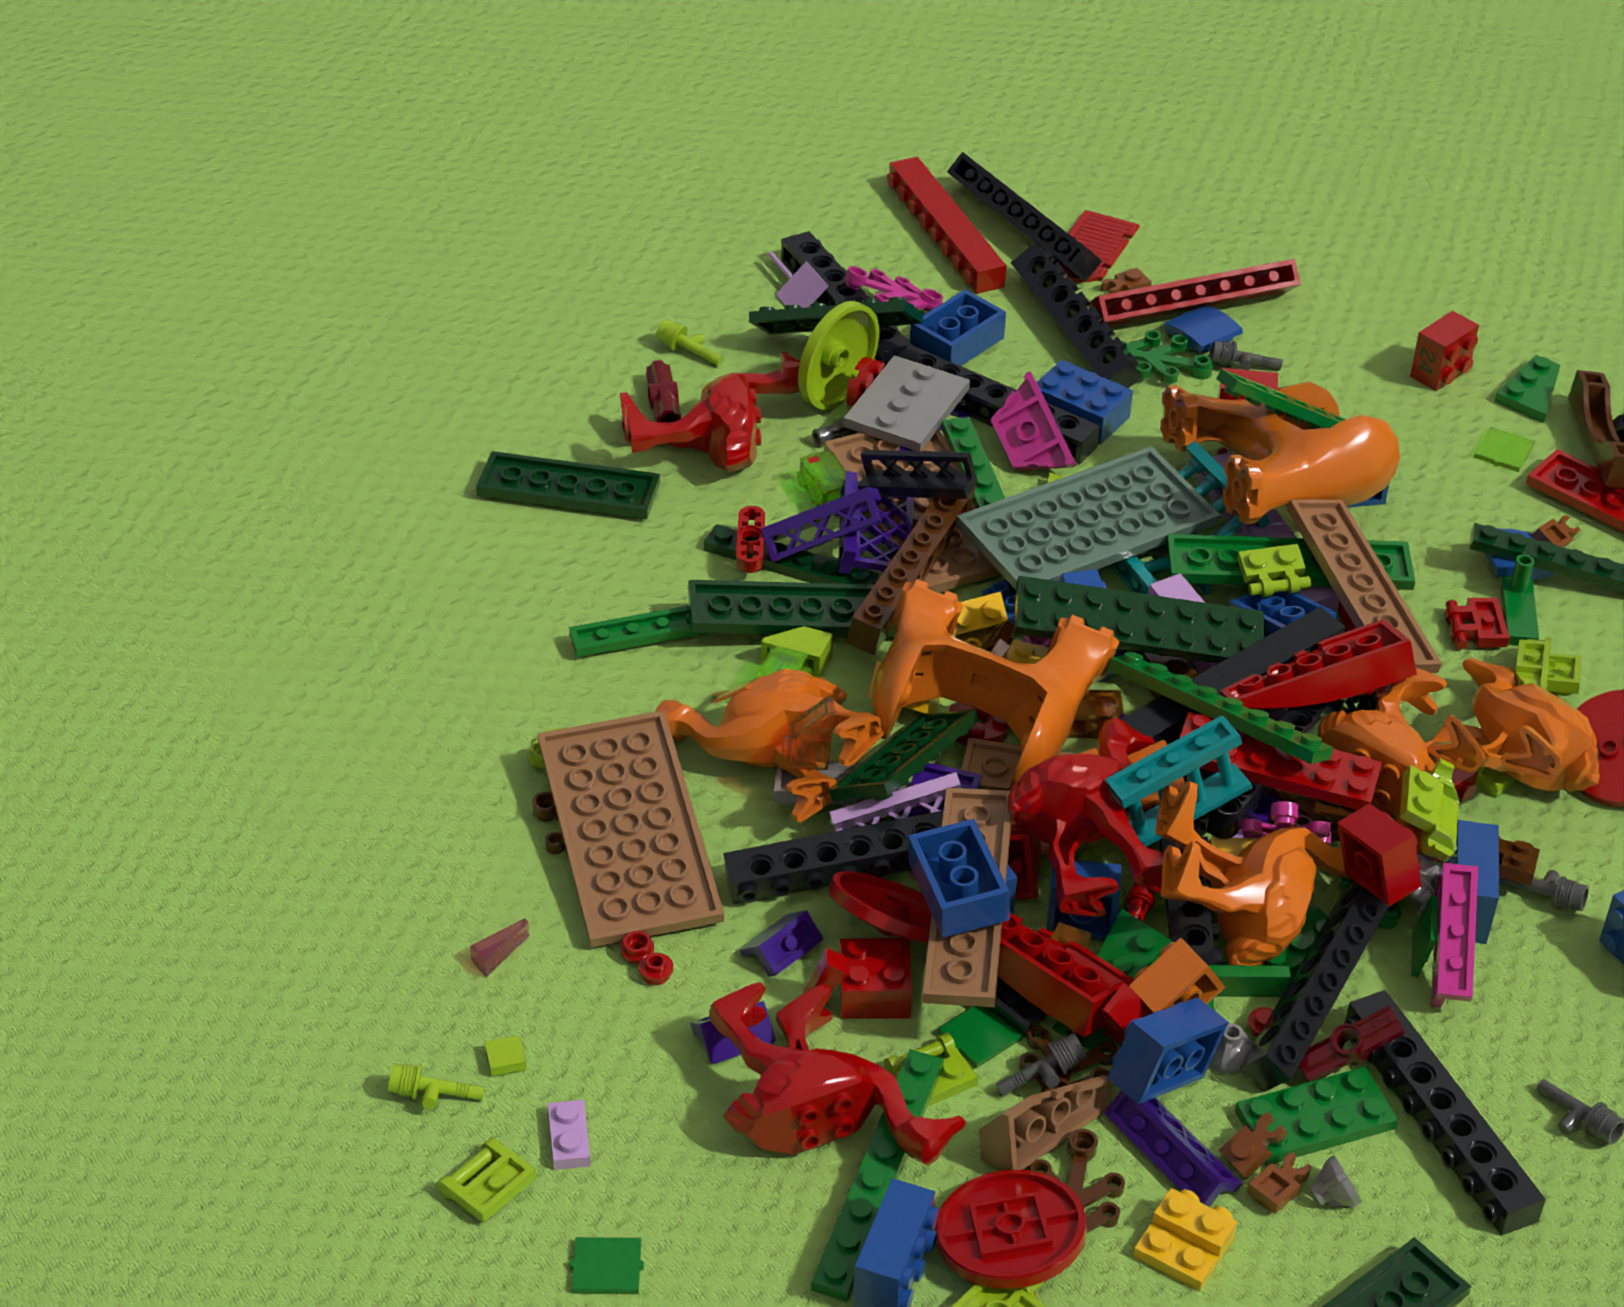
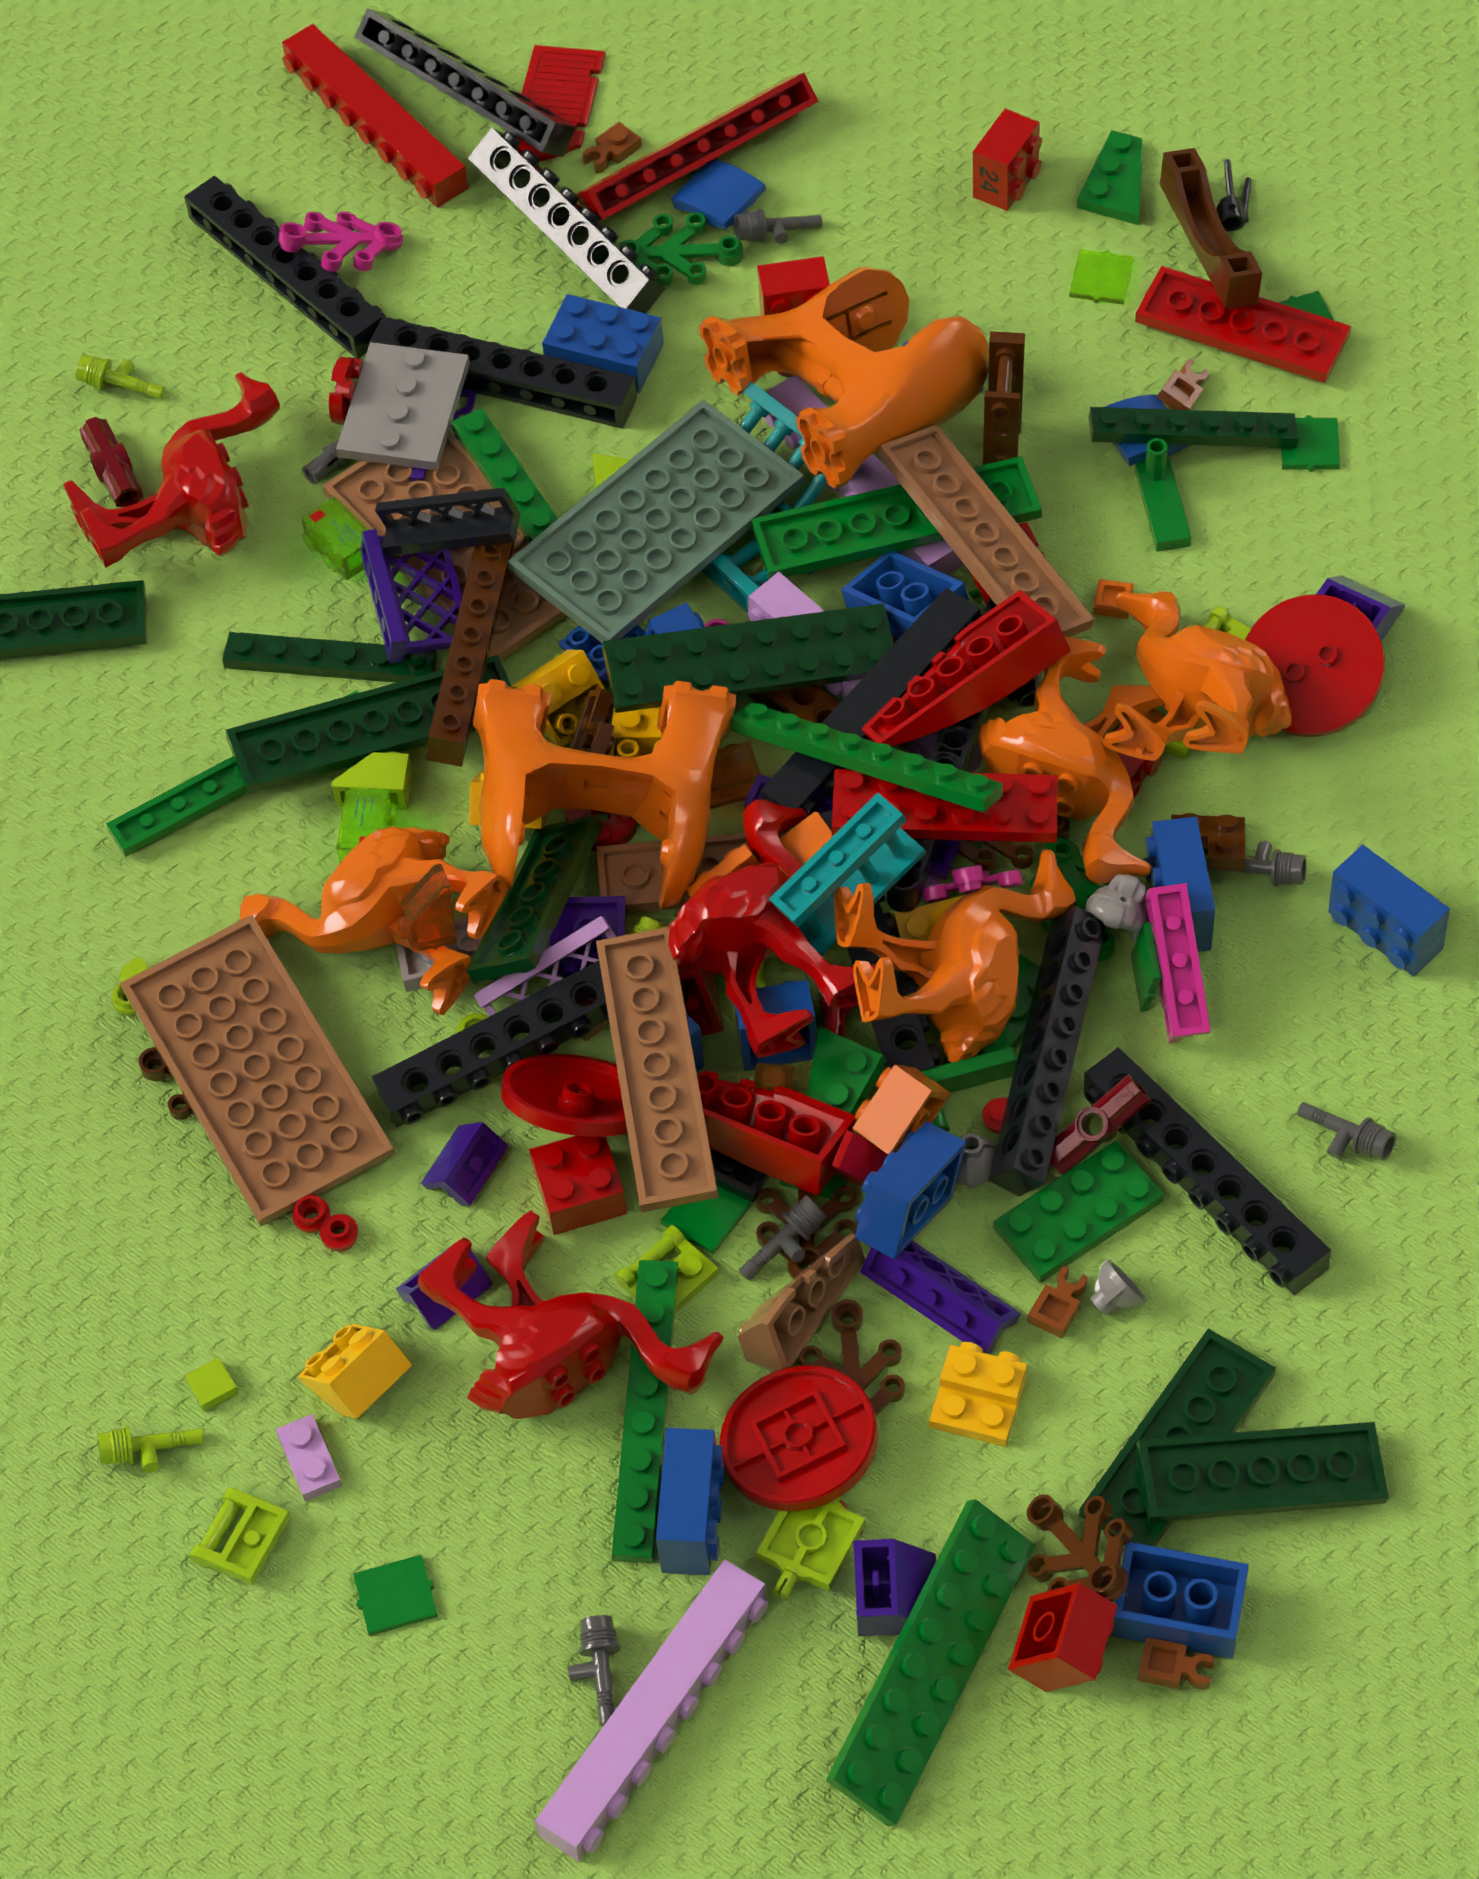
camera: 10 degrees left, 15 degrees up
piece [470,918,529,977] -> none
orange piece [713,676,763,704] -> none
red beam [736,506,765,573] -> none
dark green plate [749,297,923,335] -> none
dark purple fence [761,487,882,562] -> none
lavender piece [768,251,828,308] -> none
lime dish [798,301,879,410] -> none
red piece [803,948,850,994] -> none
blue brick [908,819,1010,938] -> none
blue brick [910,289,1006,366] -> none
dark pink wing [991,371,1077,471] -> none
green plate [1216,369,1346,429] -> none
dark orange plate [1219,1112,1287,1179] -> none
lime plate [1237,544,1311,597] -> none
red brick [1337,803,1421,906] -> none
lime plate [1400,758,1460,862] -> none
red plate [1444,598,1510,649] -> none
lime plate [1515,637,1582,696] -> none
none -> yellow slope [297,1323,412,1419]
none -> reddish brown fence [983,331,1025,465]
none -> orange tile [1093,579,1134,619]

